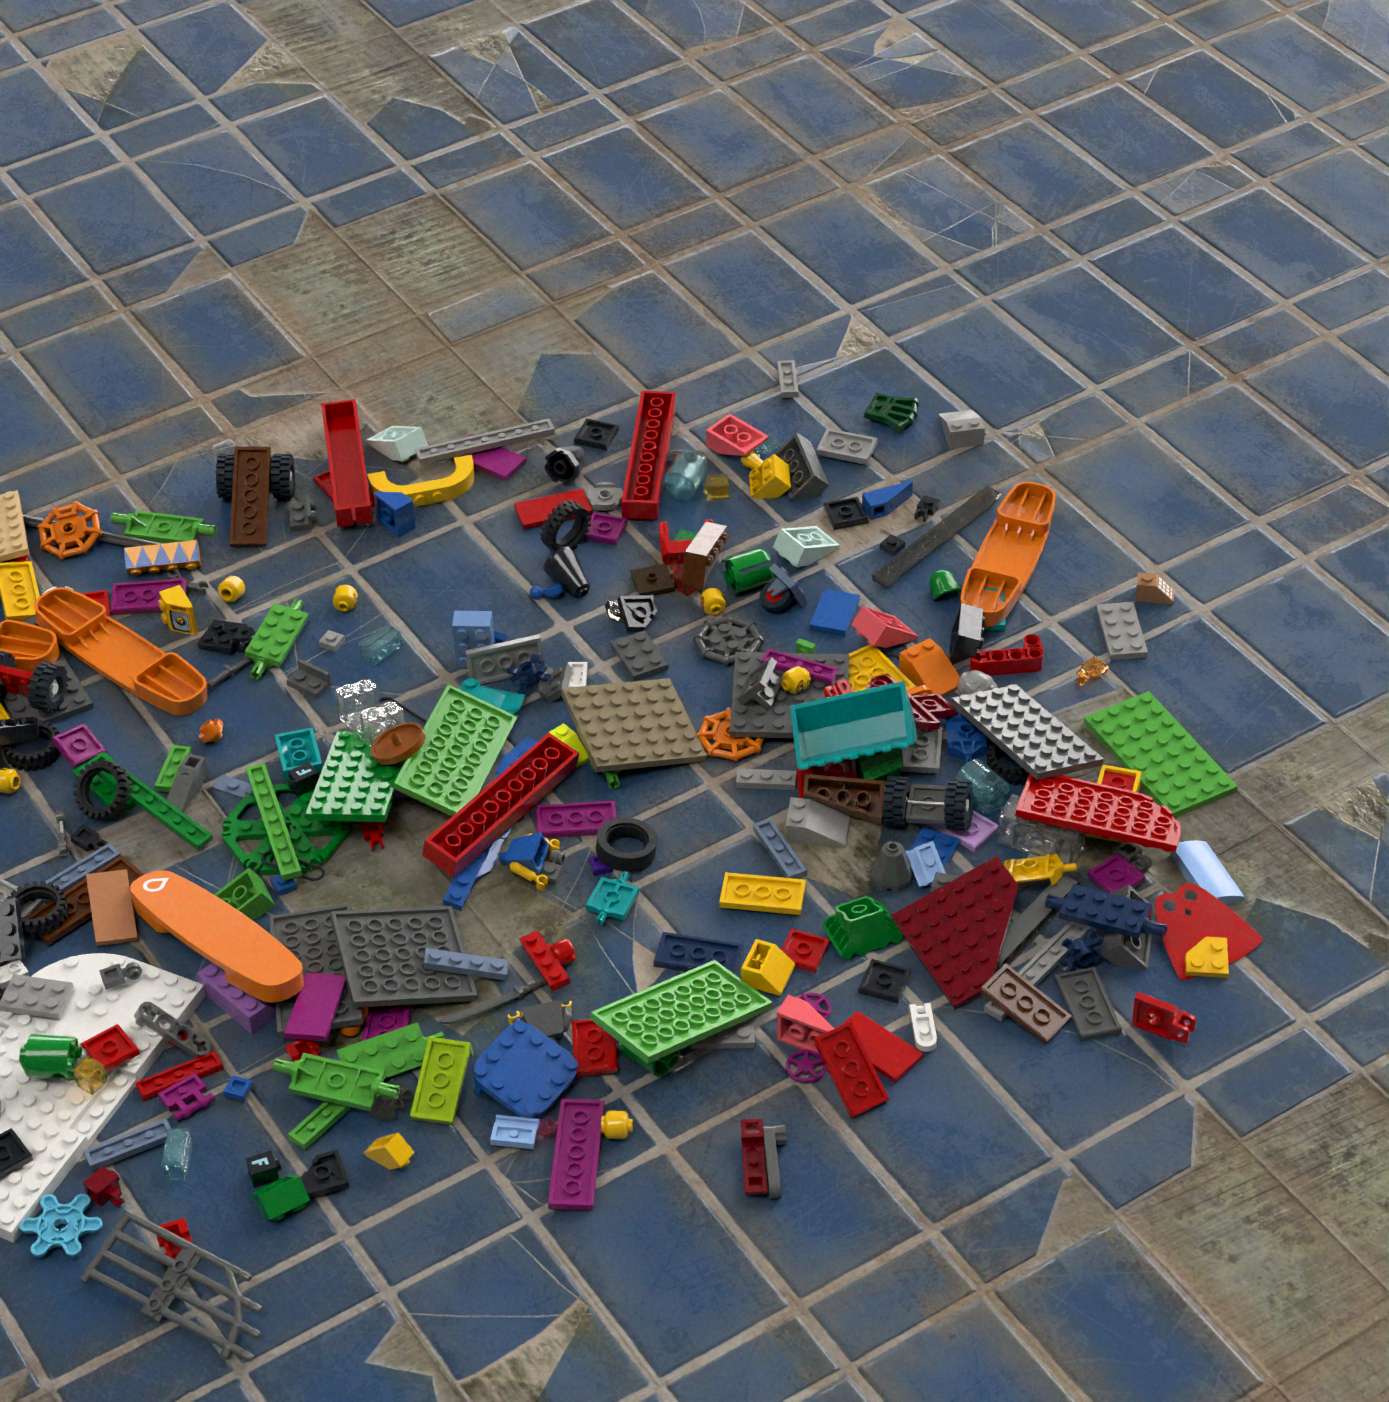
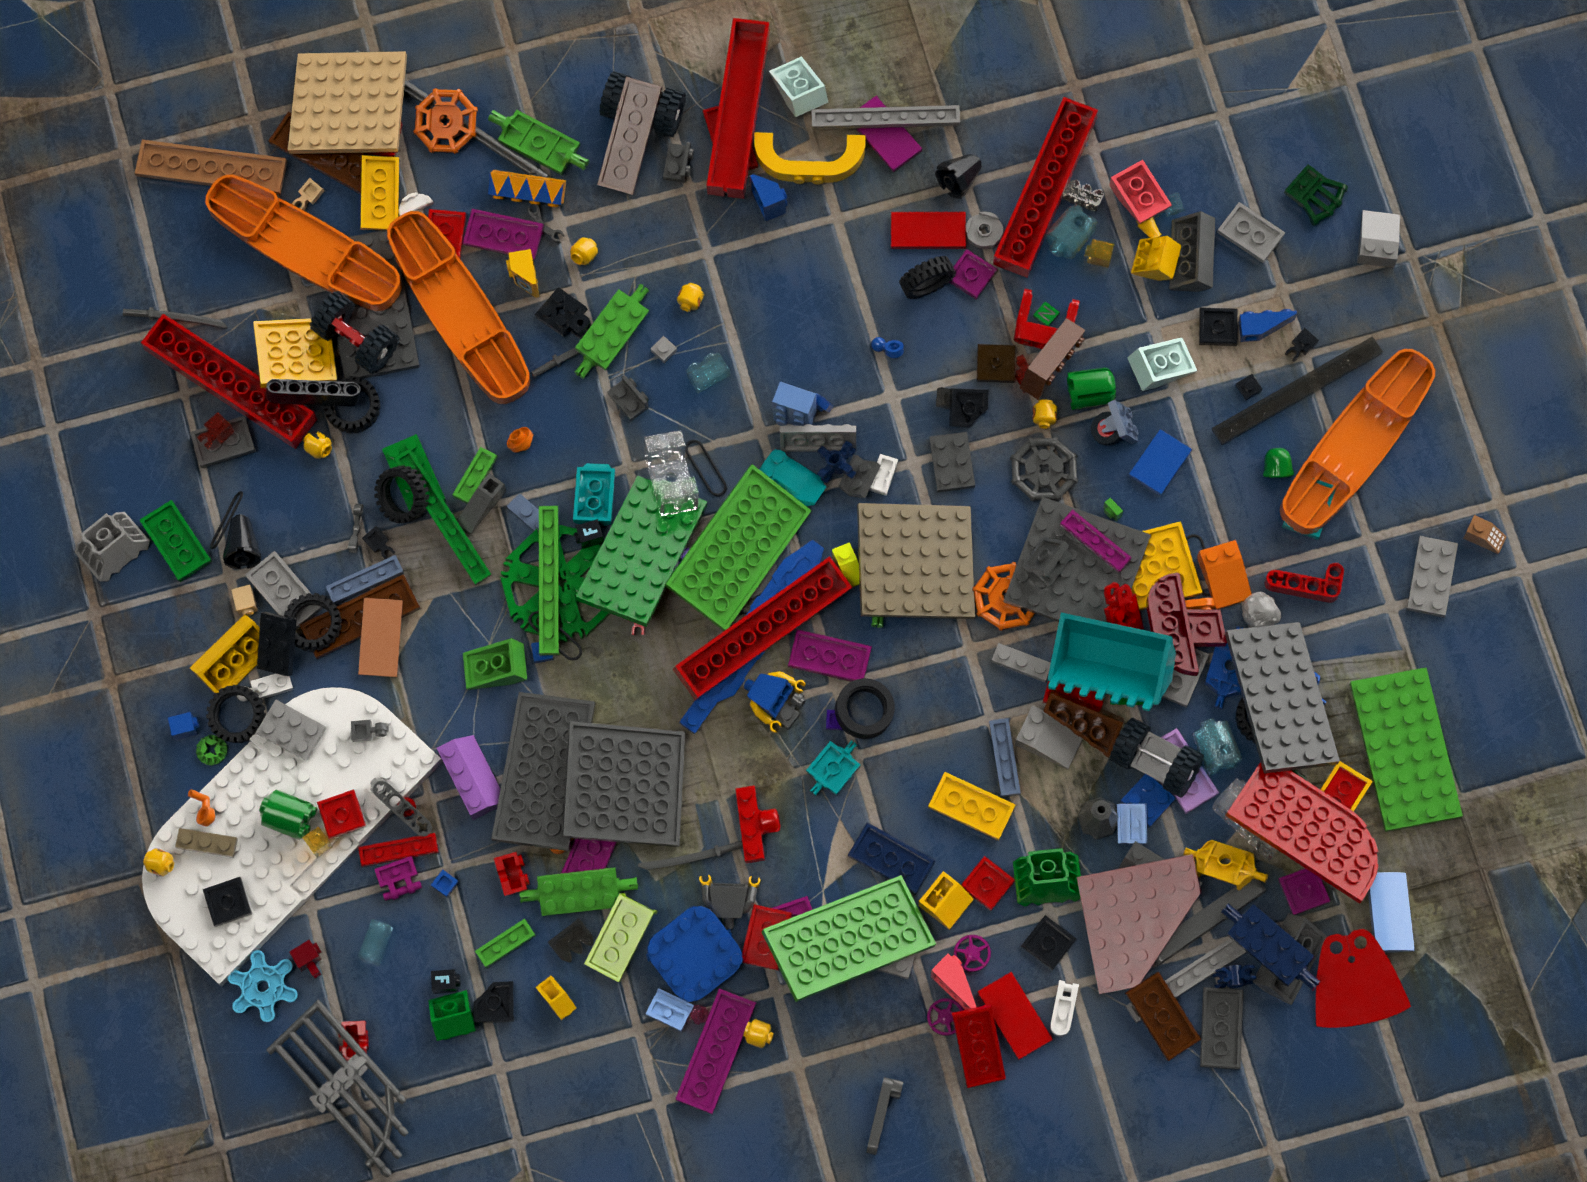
camera: 20 degrees right, 30 degrees up
magenta tile [52,723,107,768] -> none
sand blue plate [83,1118,175,1171] -> none
orange piece [130,870,304,1003] -> none
bright green plate [273,1053,400,1112] -> none
magenta tile [284,973,347,1041] -> none
dark orange piece [371,722,426,765] -> none
sand blue plate [423,948,508,981] -> none
black cone [543,547,590,597] -> none
black tile [574,418,619,451] -> none
dark red slope [740,1118,767,1195] -> none
light grey plate [777,360,799,398] -> none
yellow head [781,666,811,695] -> none
coral slope [851,606,919,648] -> none
black slope [948,603,985,665] -> none
clear orange plate [1075,656,1108,685] -> none
red plate [1132,992,1197,1043] -> none
yellow plate [1185,937,1229,978] -> none

